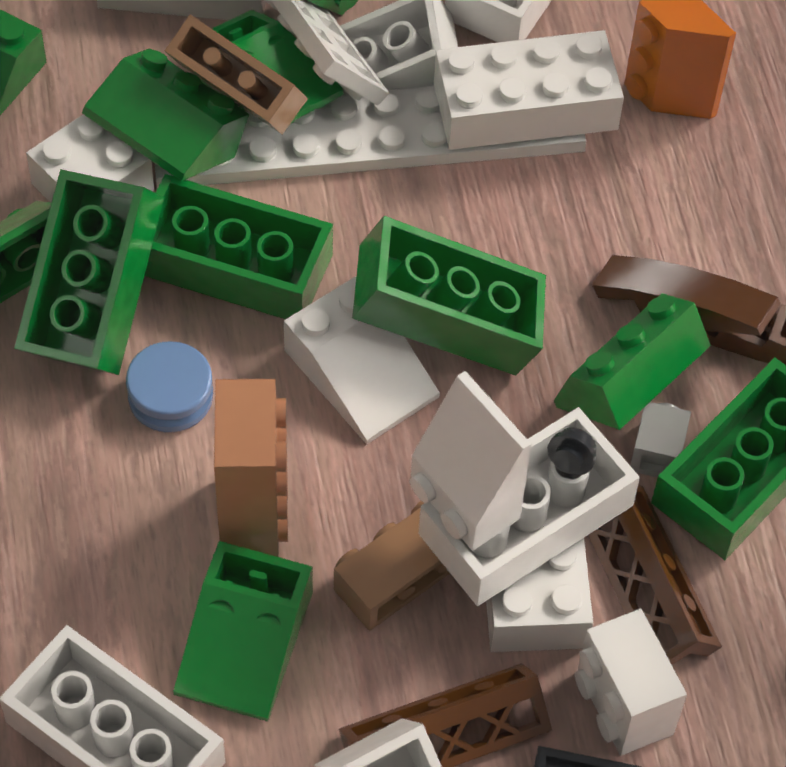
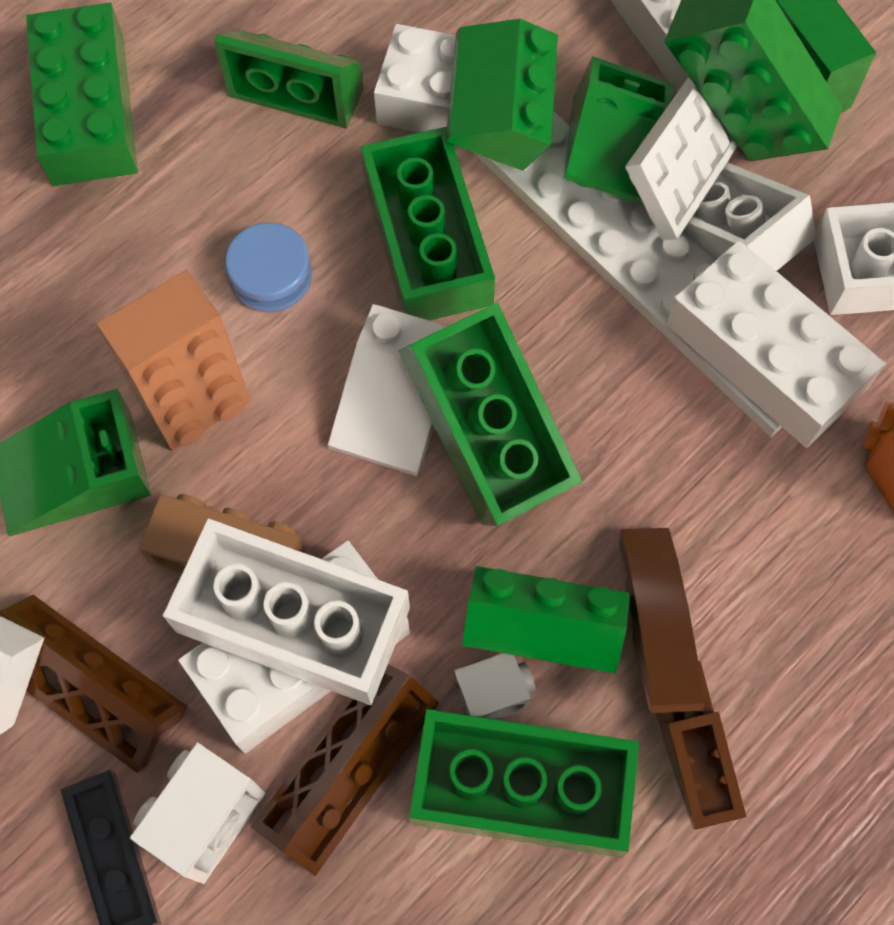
camera: 60 degrees right, 10 degrees up
green brick [14,169,164,375] -> none
medium nougat brick [164,14,308,135] -> none
white slope [410,371,531,551] -> none
black plate [547,428,597,475] -> none

